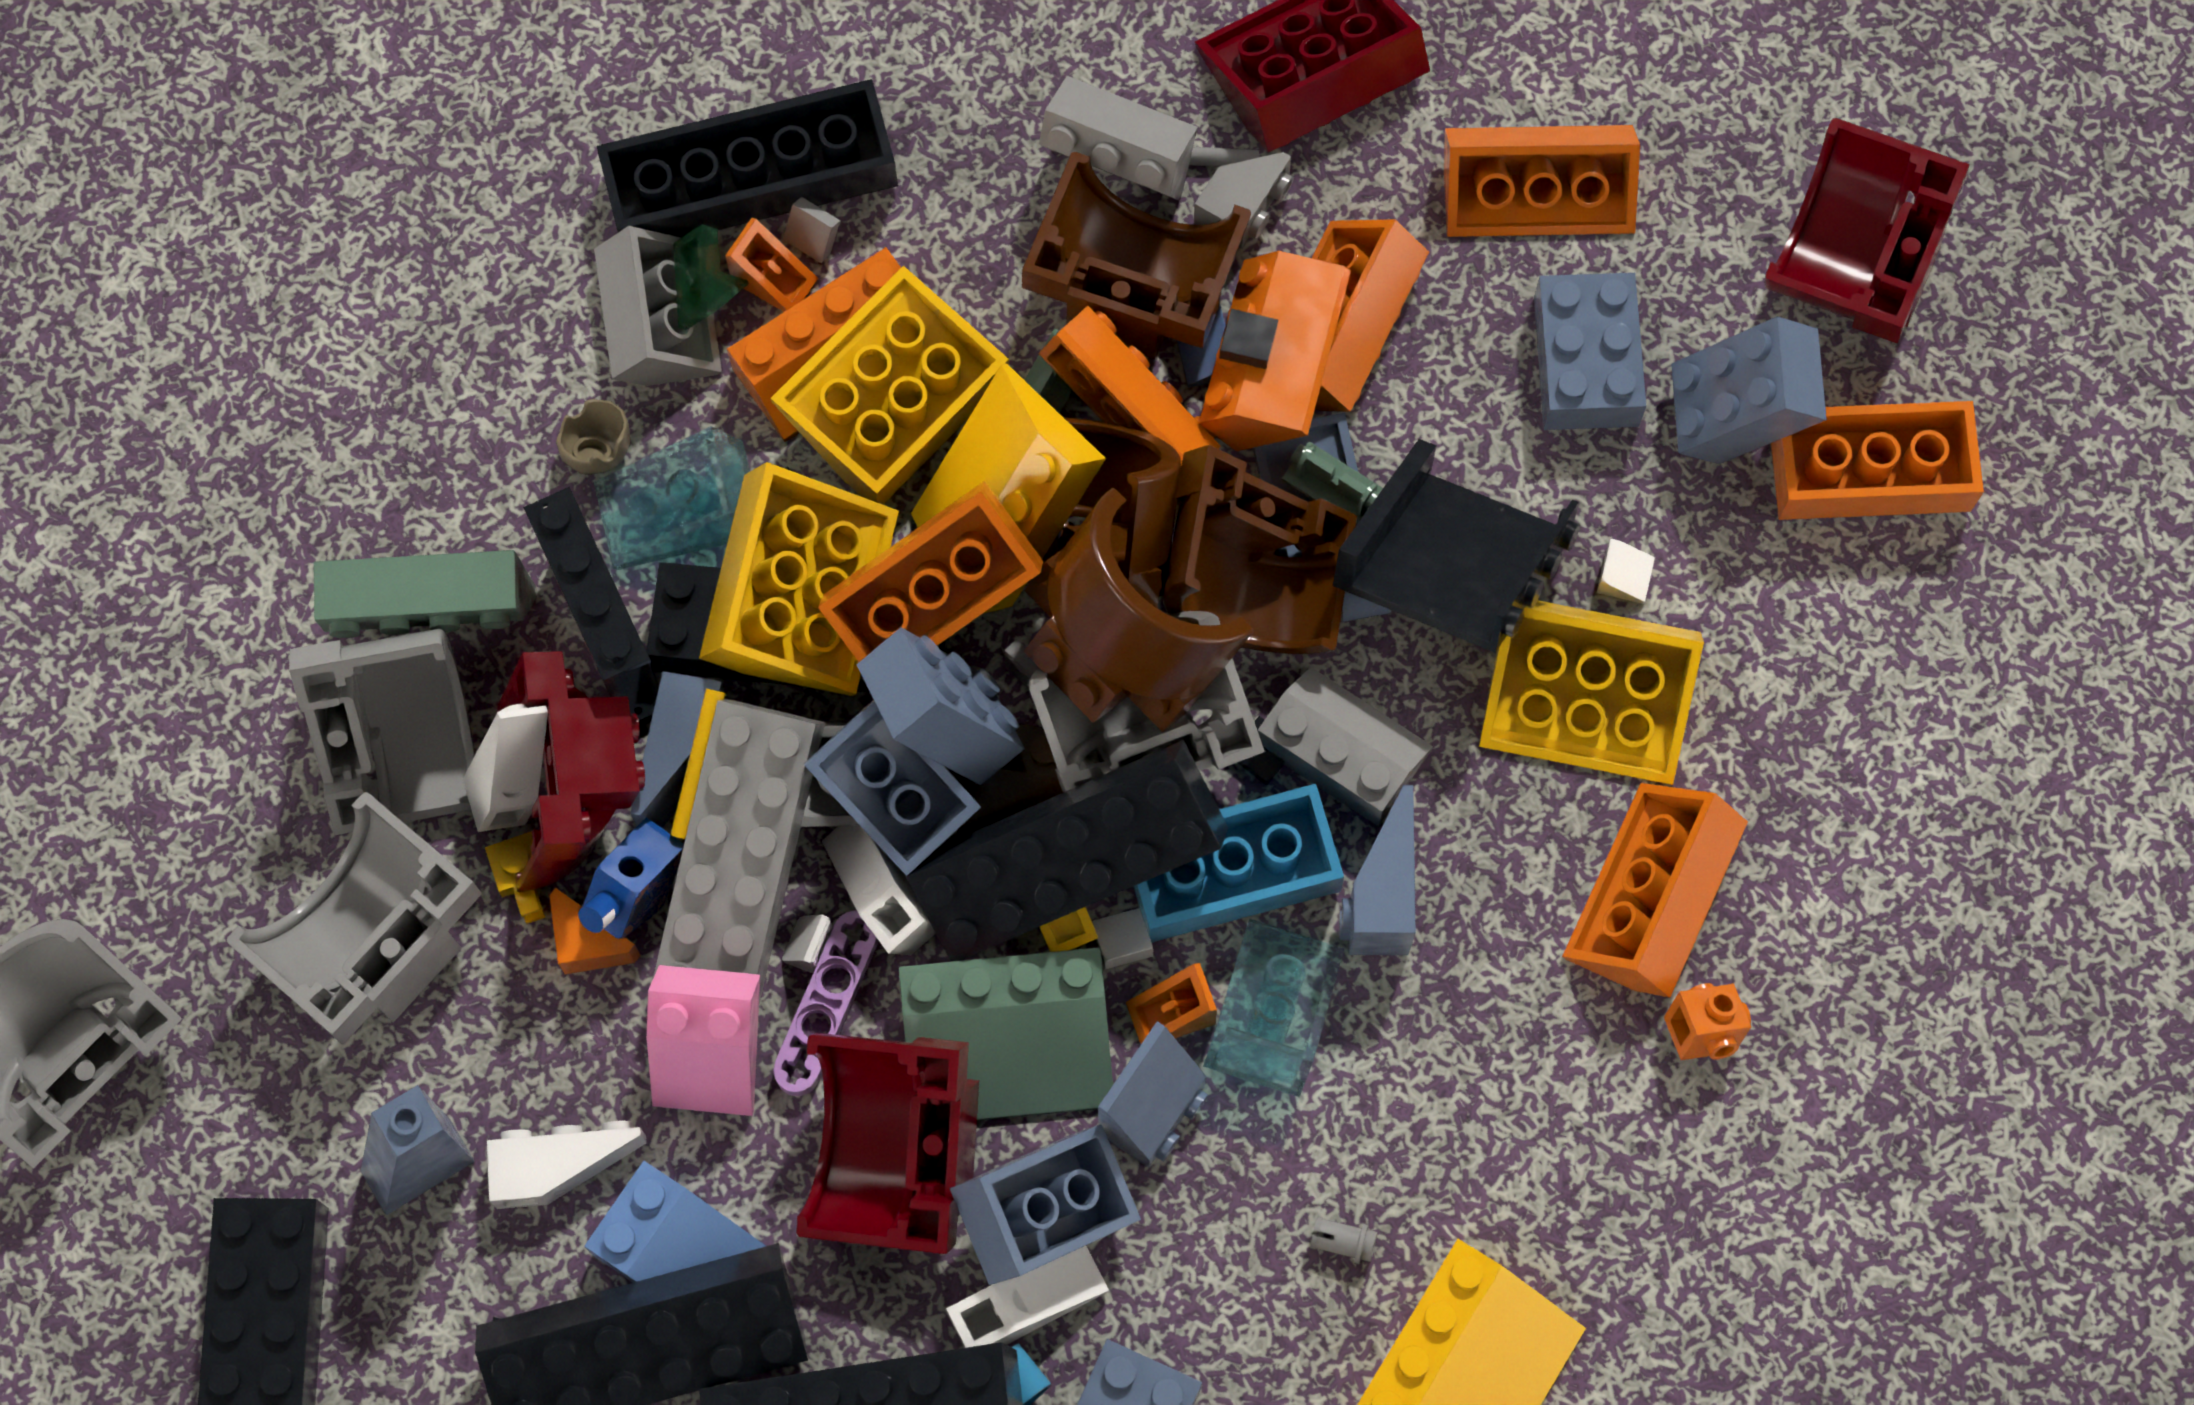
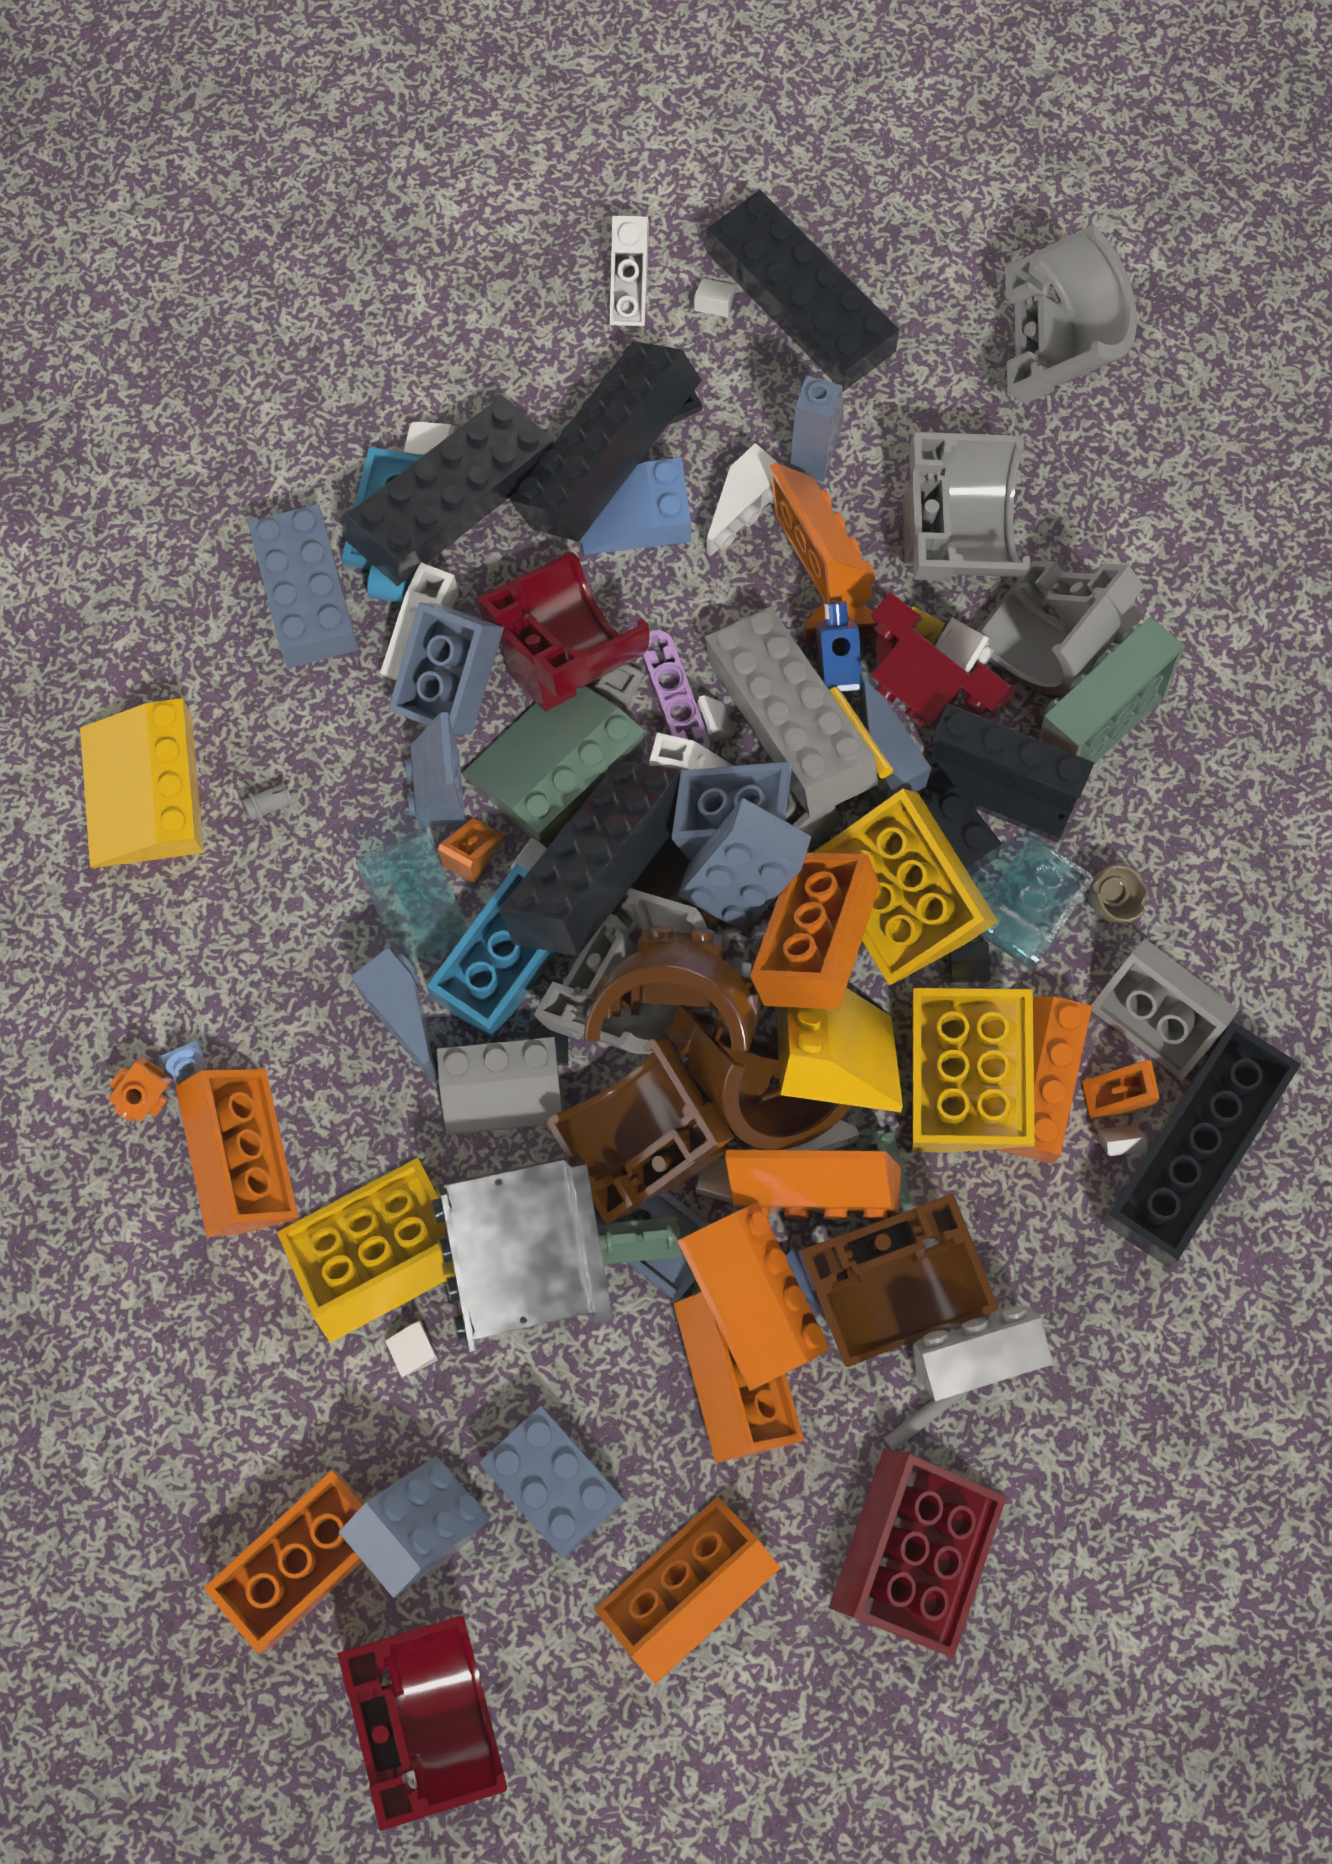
camera: 140 degrees right, 0 degrees up
bright pink slope [646,965,760,1116] -> none
clear green slope [673,224,748,330] -> none
light grey slope [1194,152,1294,249] -> none
black tile [1219,309,1279,369] -> none
none -> light blue plate [161,1040,205,1082]
none -> orange slope [769,463,875,608]

